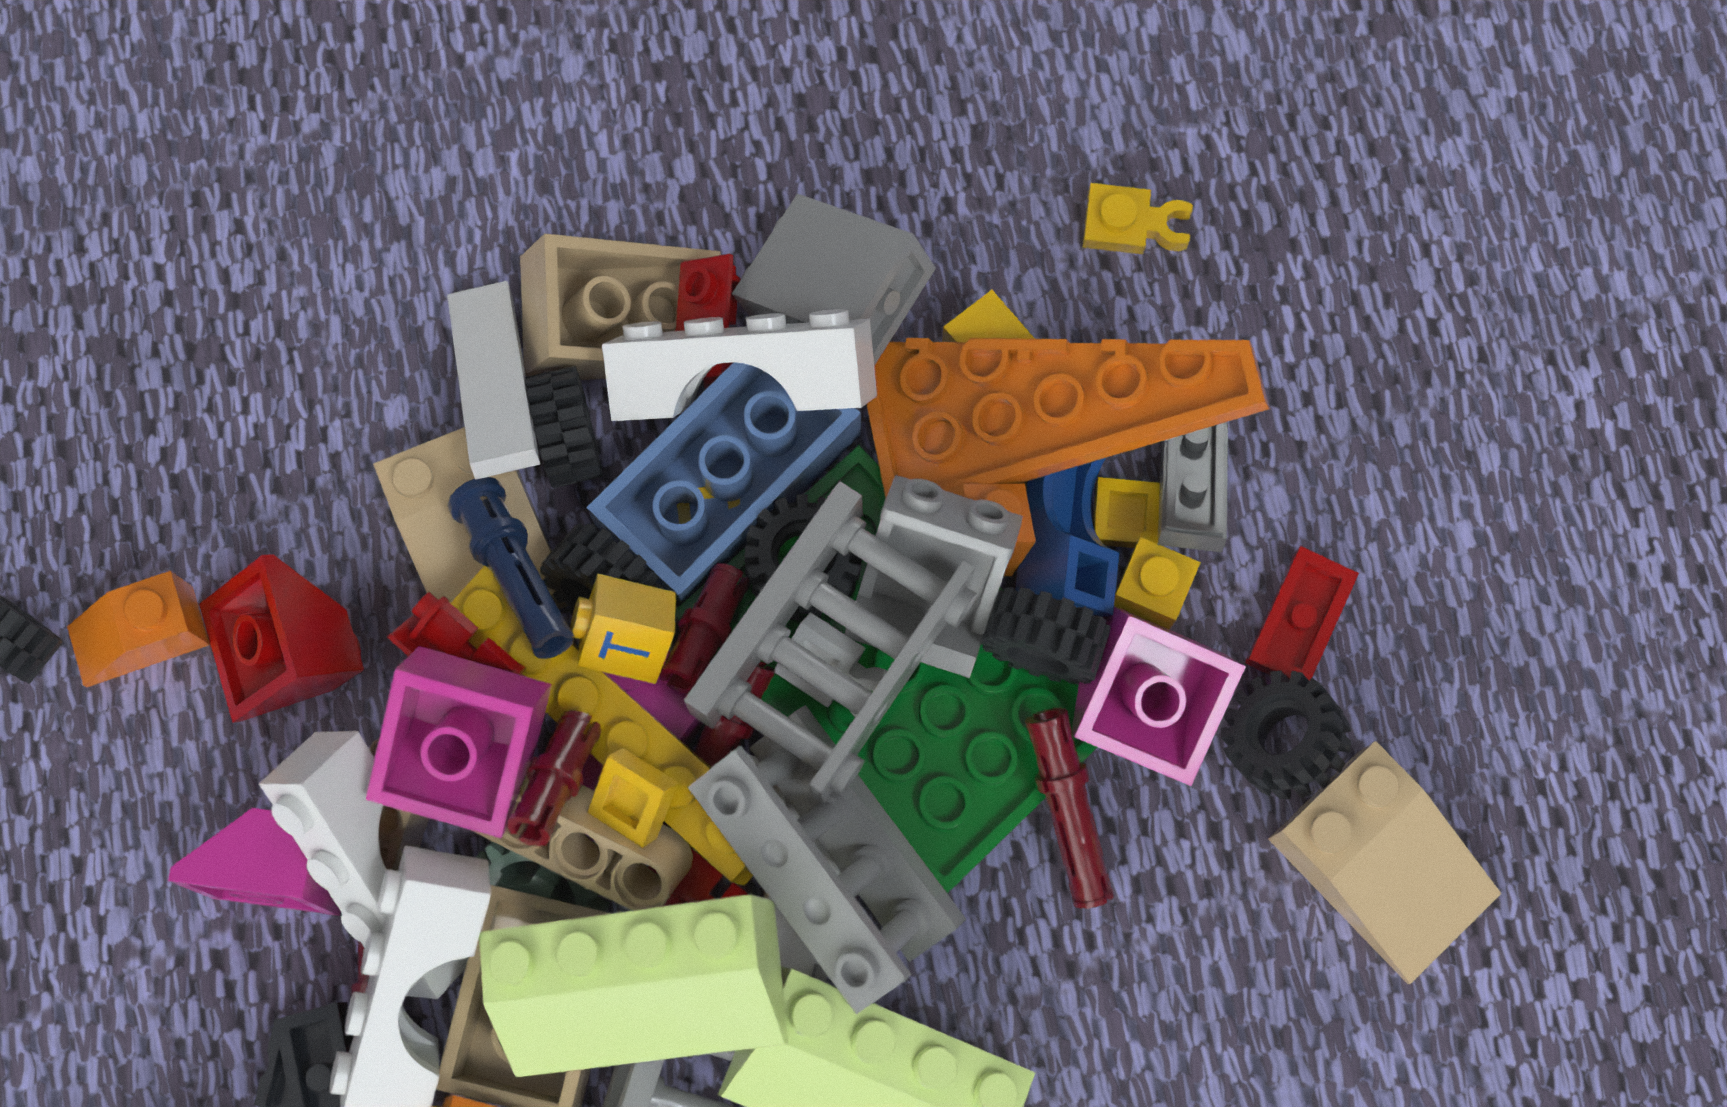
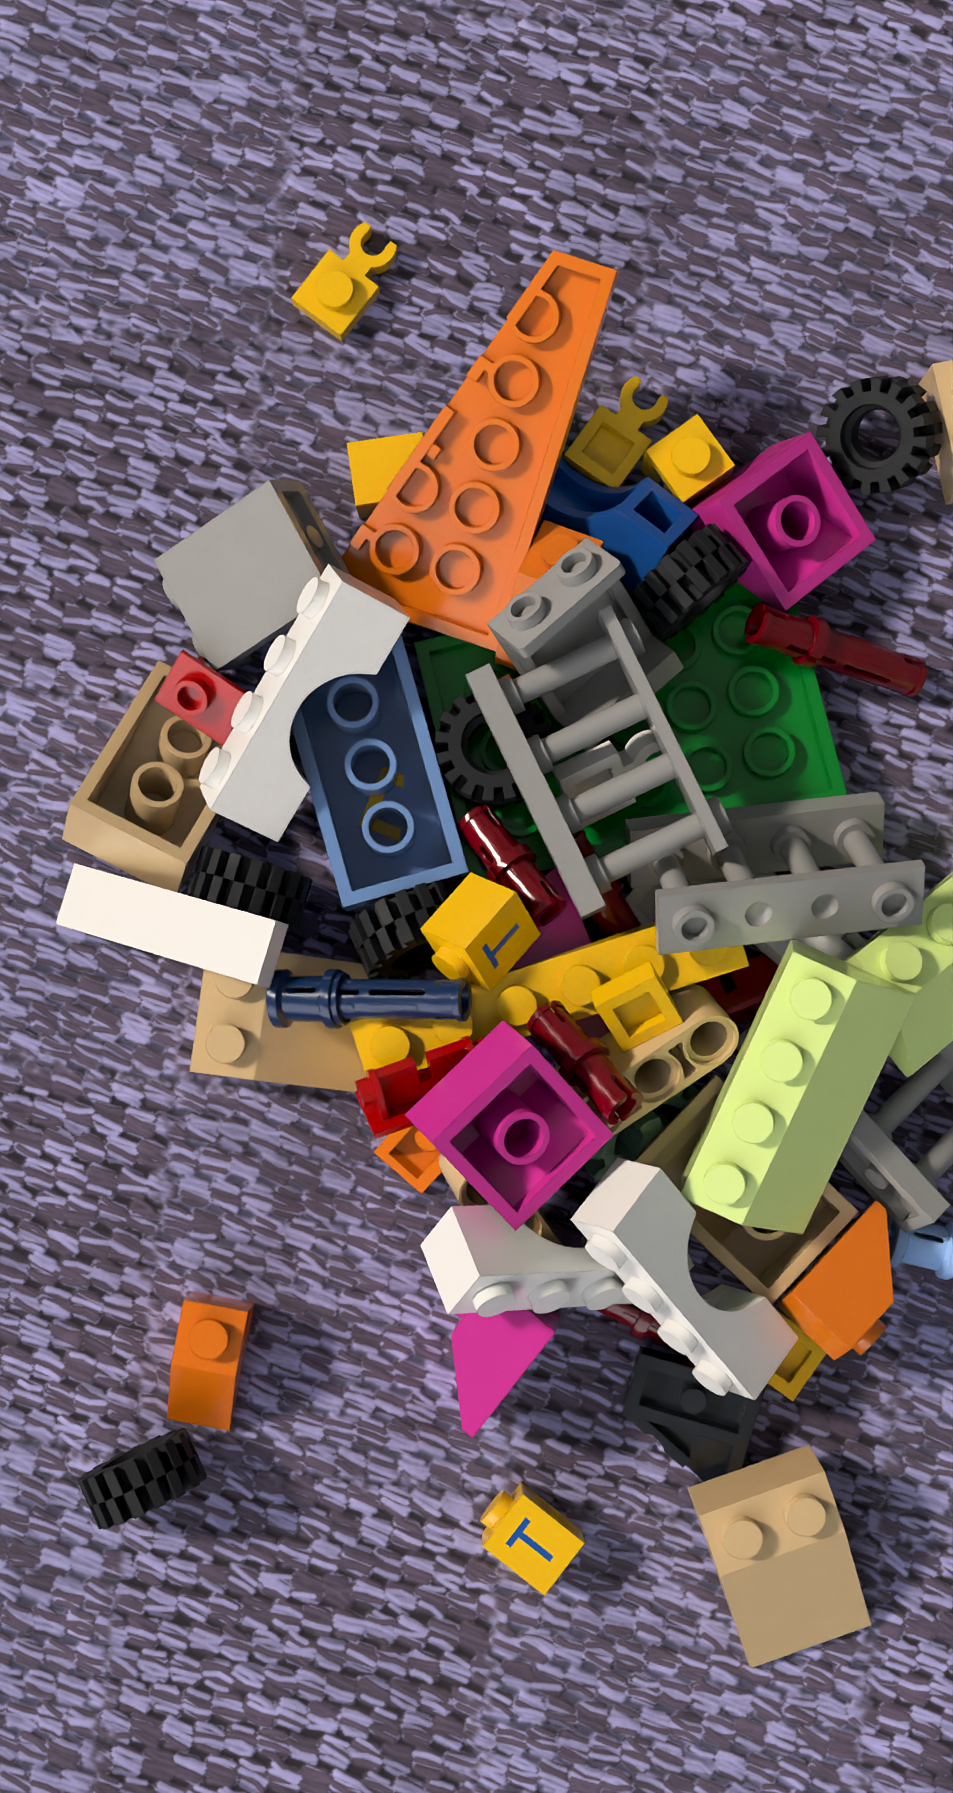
camera: 60 degrees left, 10 degrees up
red slope [199,554,364,723] -> none
dark grey tile [1158,422,1228,553] -> none
red plate [1245,546,1359,680] -> none
none -> yellow brick [480,1482,585,1596]

